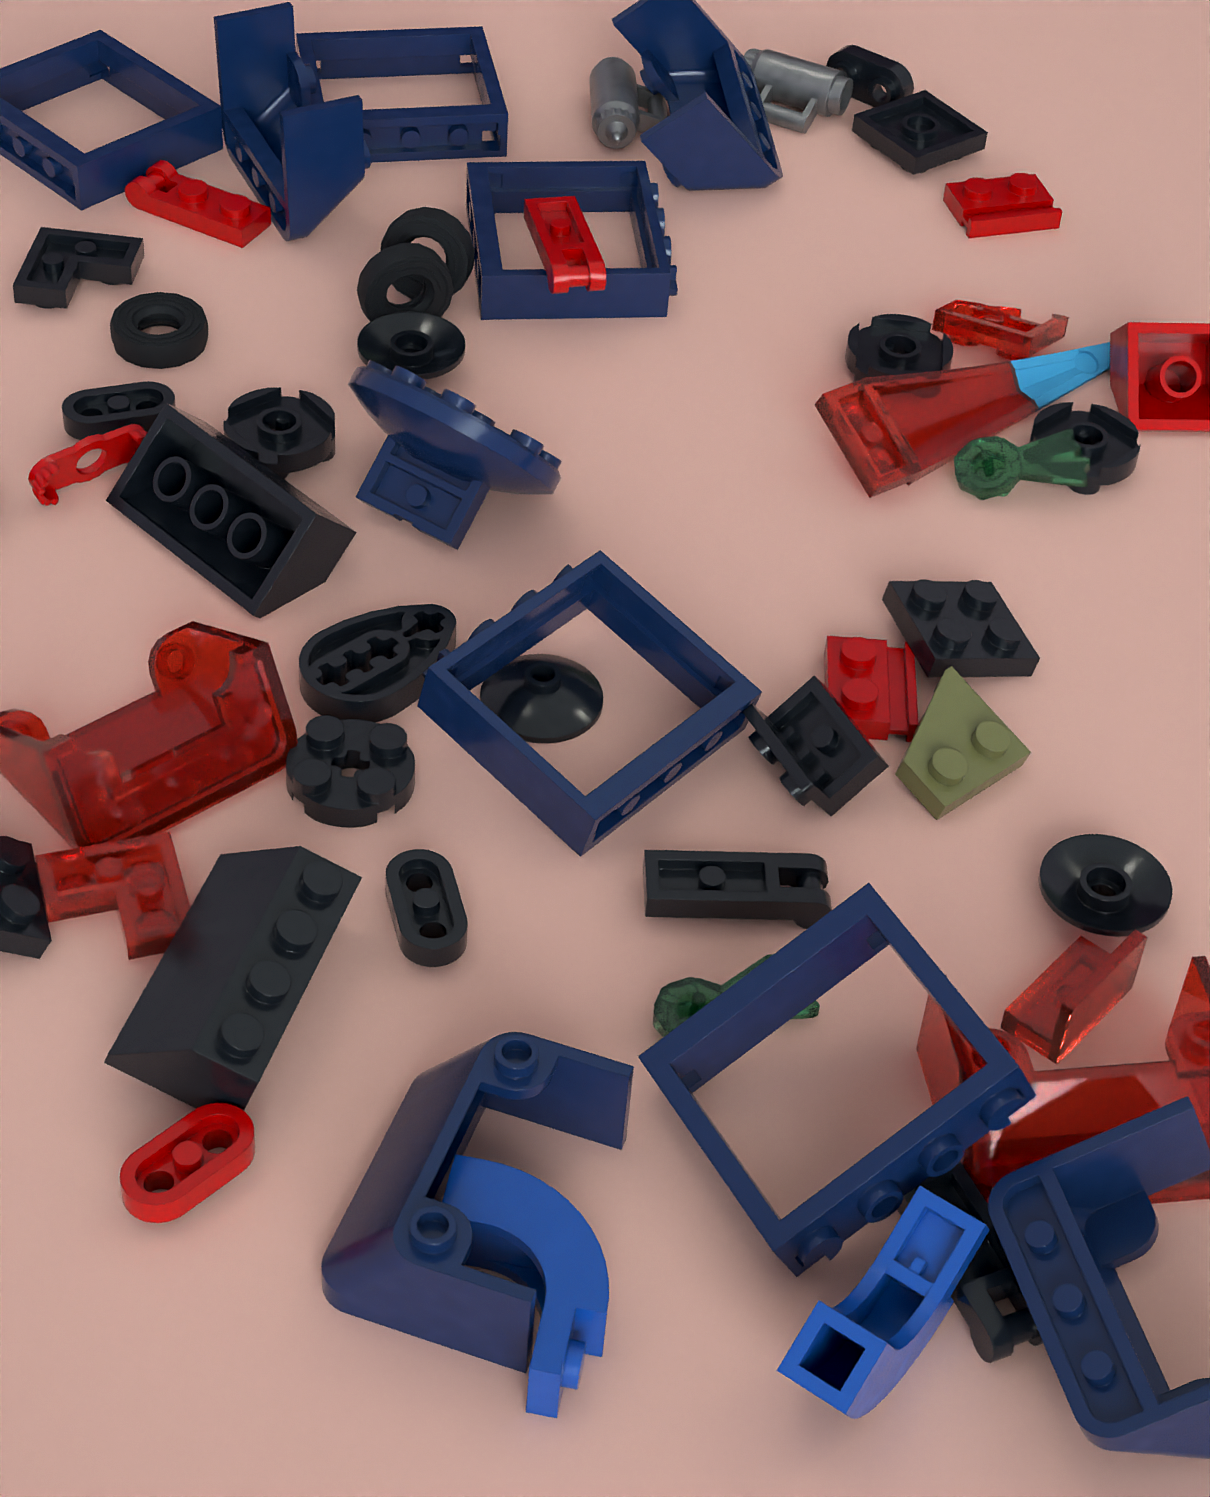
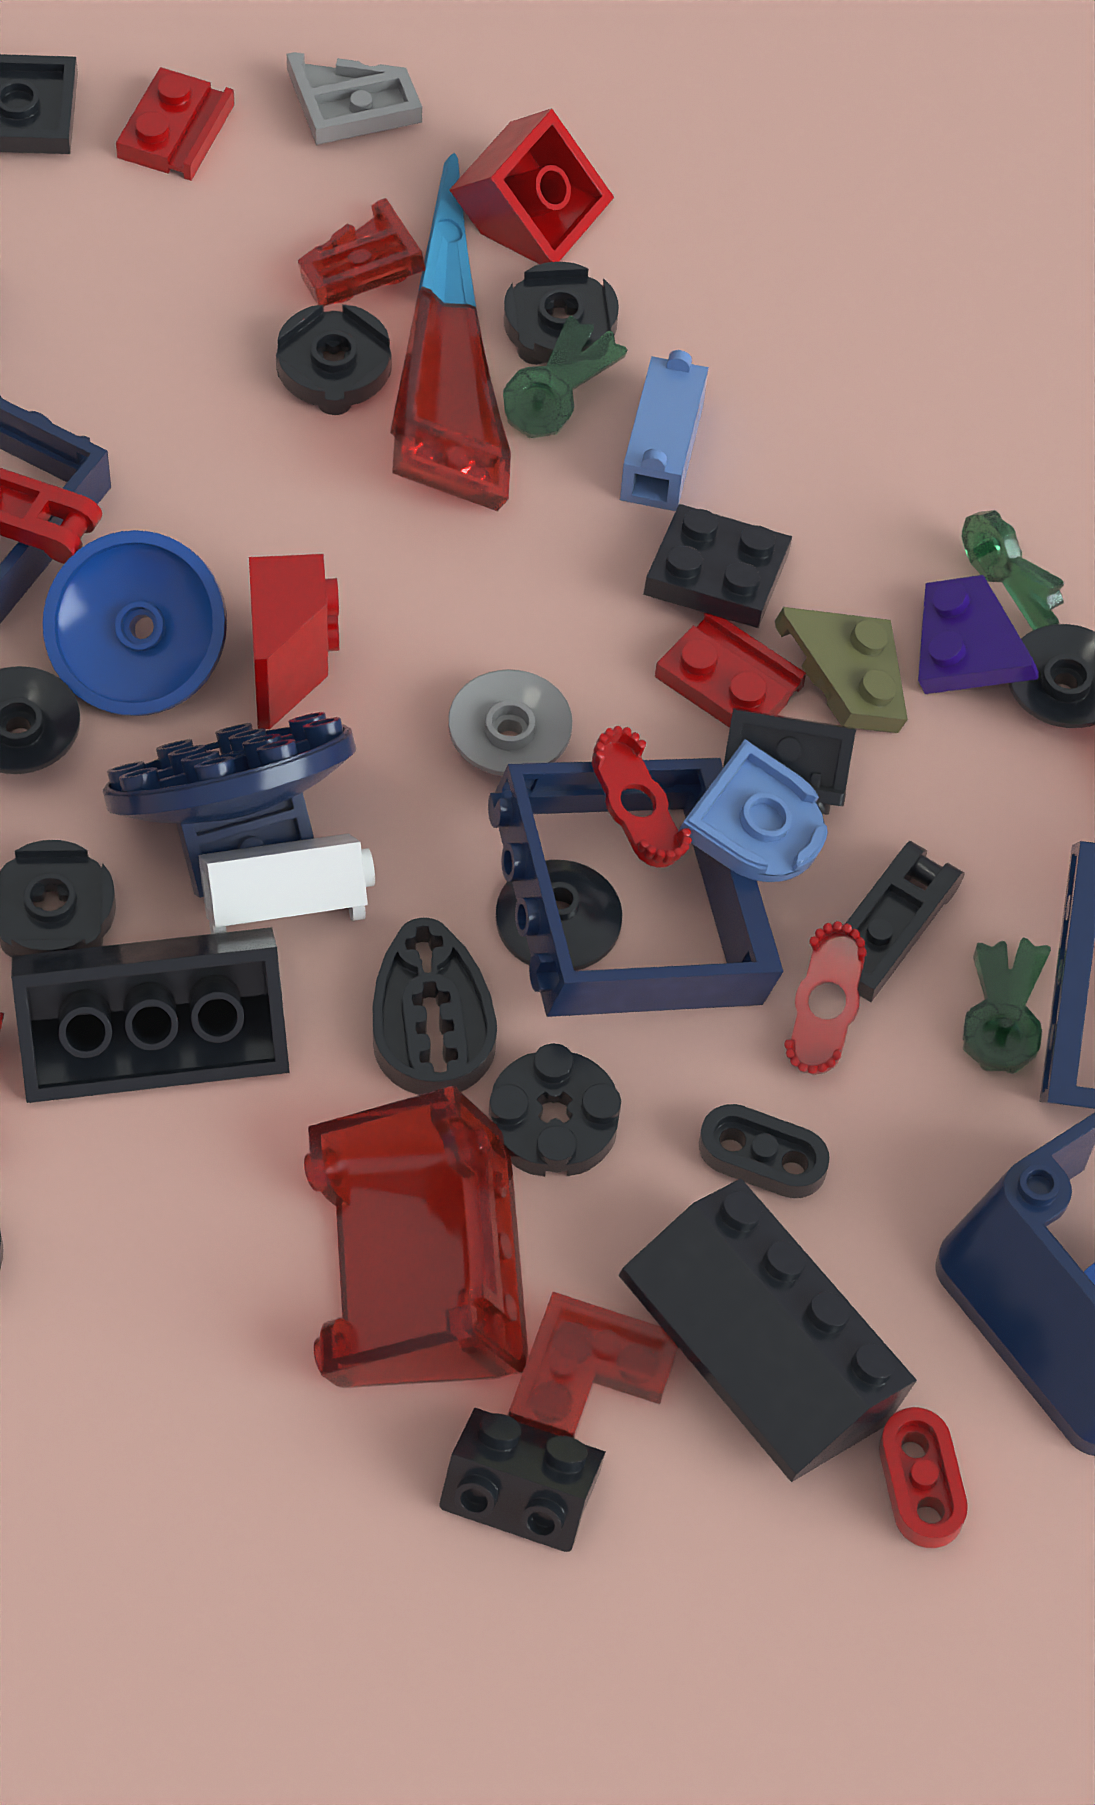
camera: 55 degrees left, 15 degrees up
none -> blue dish [43,530,227,716]
none -> white brick [198,833,375,934]
none -> red slope [249,554,339,729]
none -> light grey wing [286,52,422,145]
none -> light grey dish [448,669,572,776]
none -> red piece [592,726,692,868]
none -> medium blue brick [620,350,709,511]
none -> medium blue tile [679,739,828,882]
none -> red piece [784,921,867,1075]
none -> dark purple wing [918,575,1039,694]
none -> clear green piece [961,510,1064,630]

